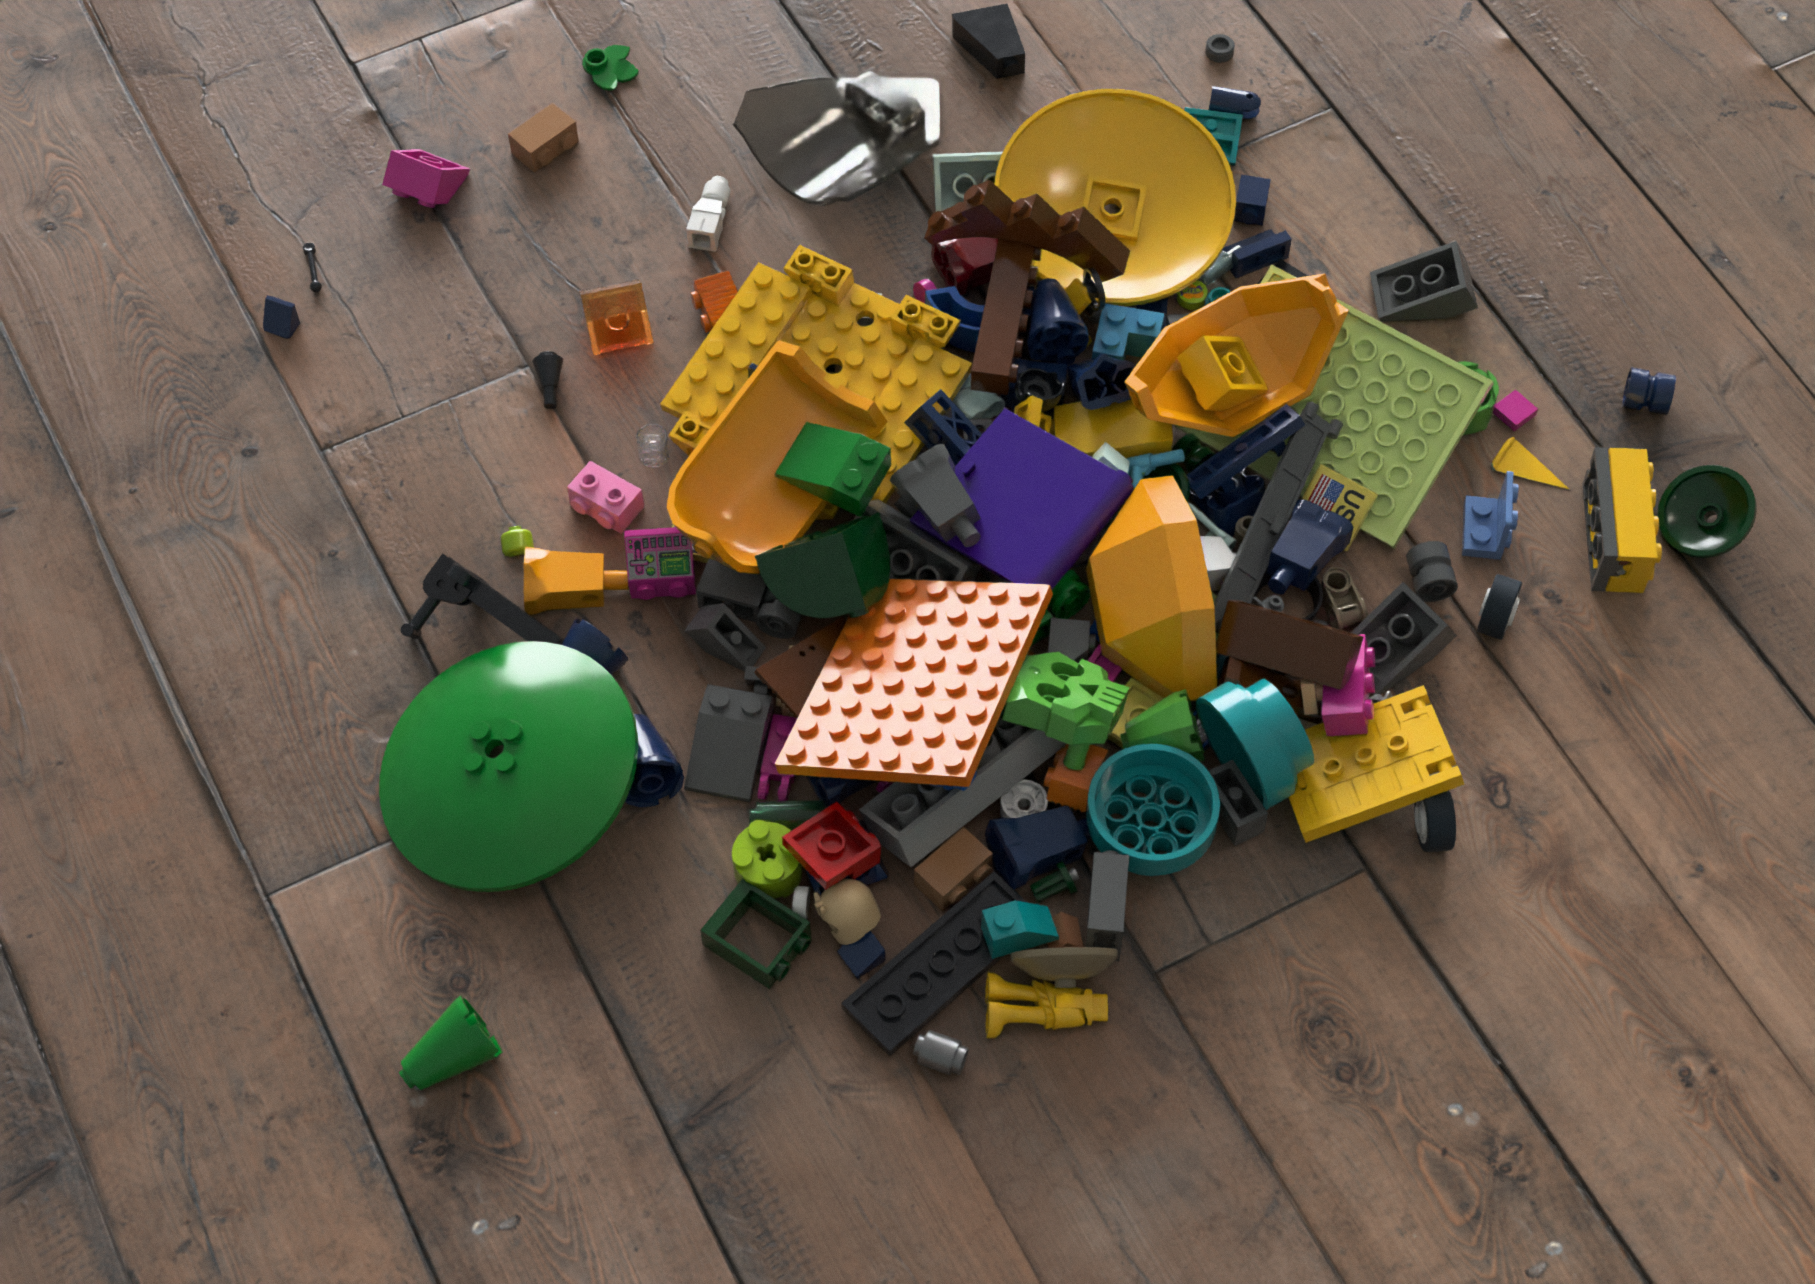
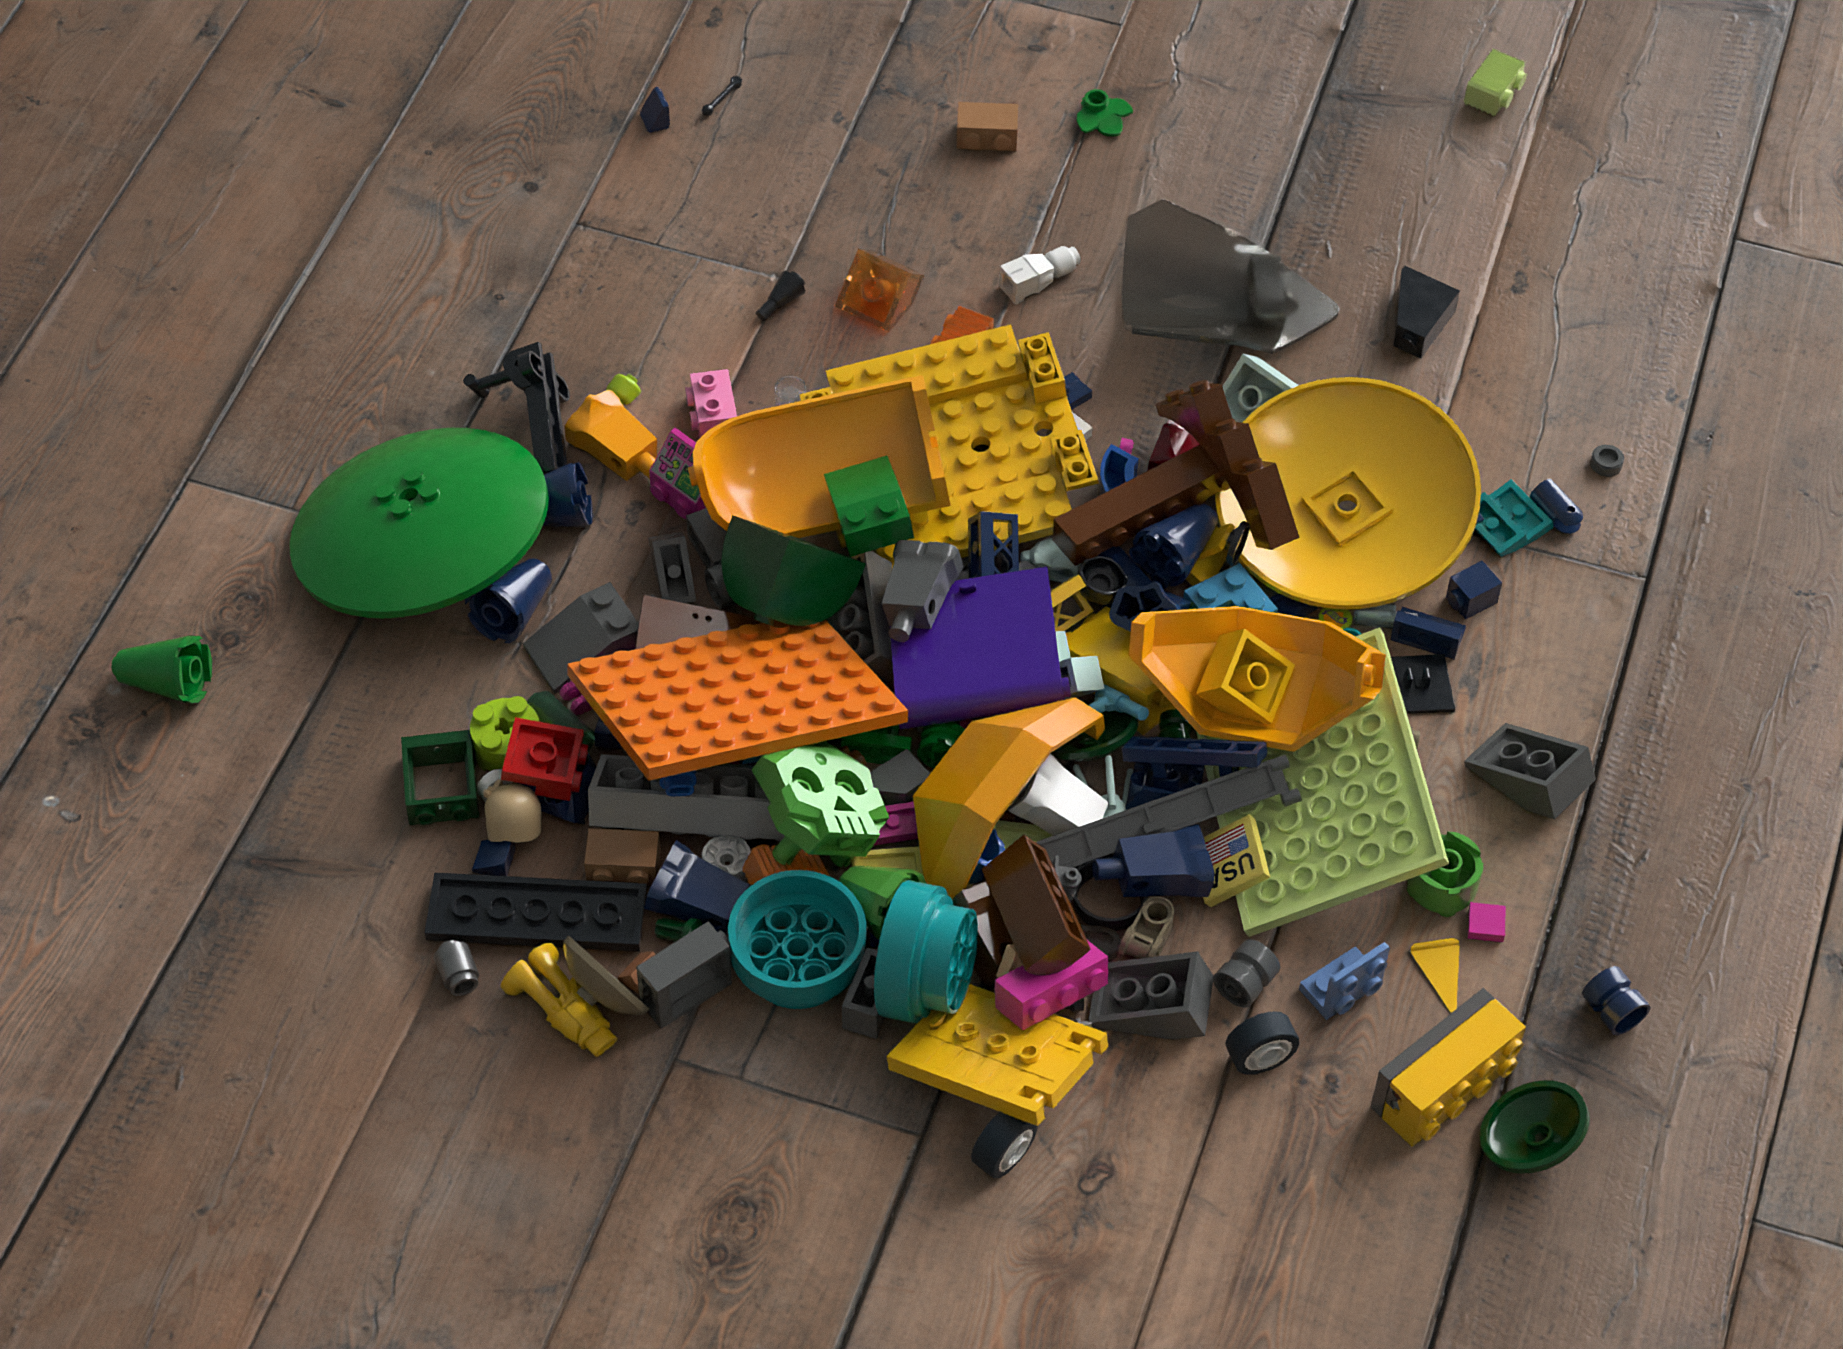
camera: 45 degrees right, 5 degrees down
dark pink slope [382,149,470,208] -> none
teal slope [981,900,1059,959] -> none

